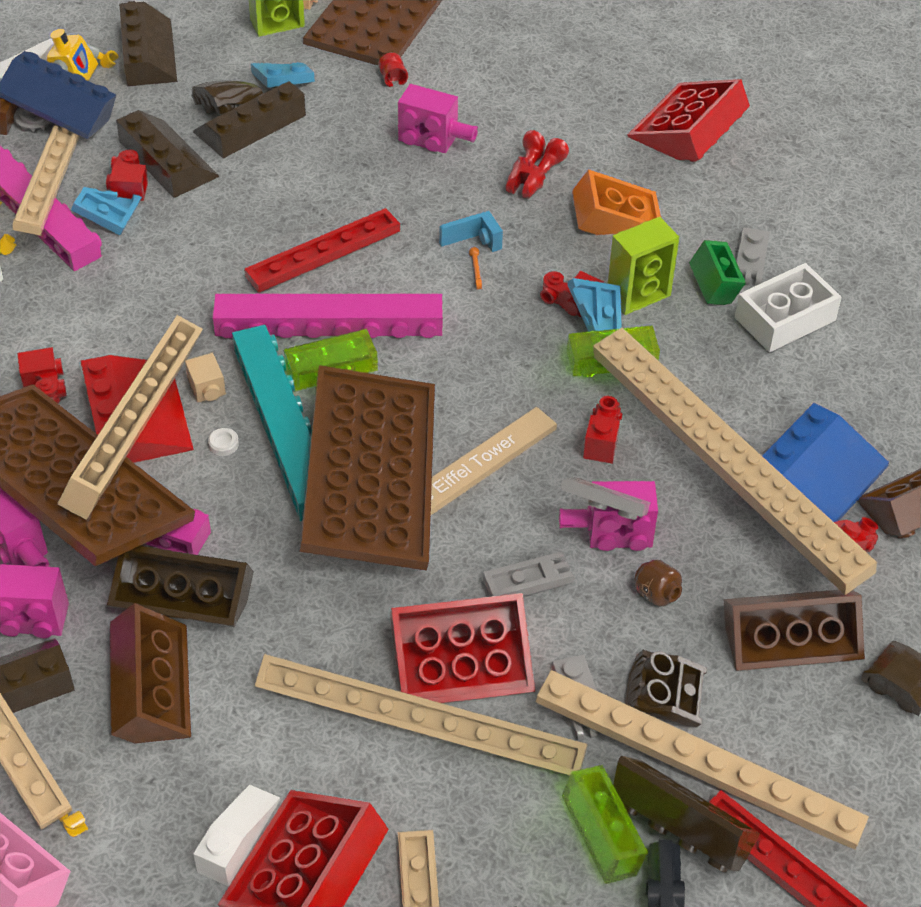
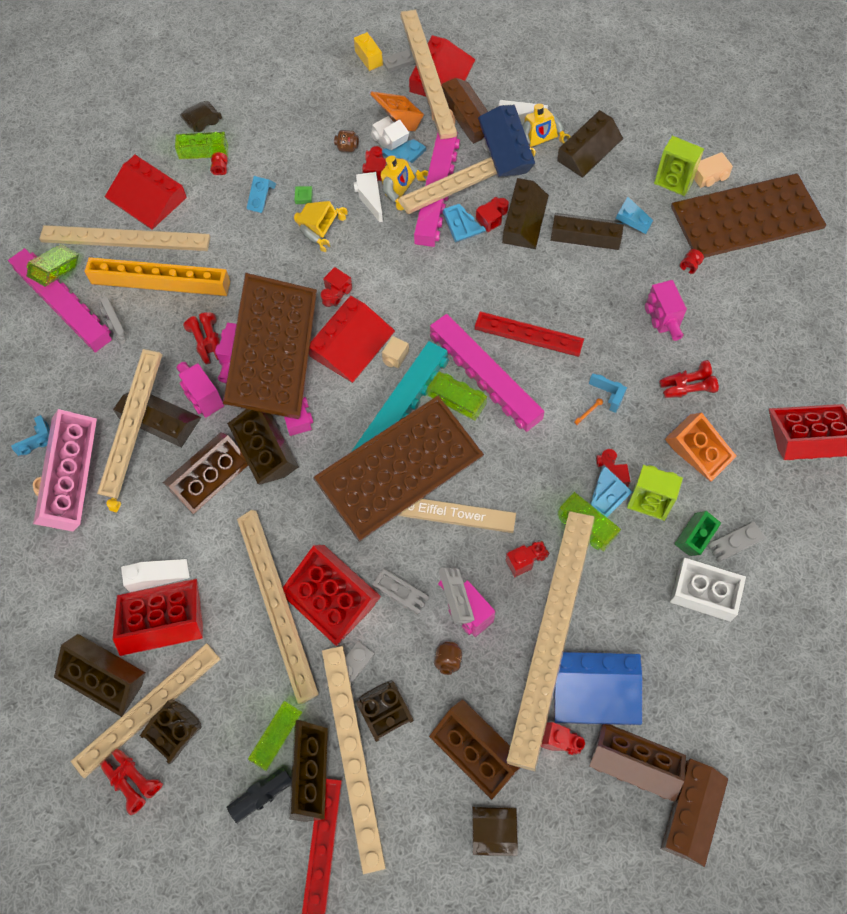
camera: 55 degrees right, 15 degrees up
tan brick [58,315,203,520] -> none
dark brown slope [191,80,263,115] -> none
white tile [208,428,239,456] -> none

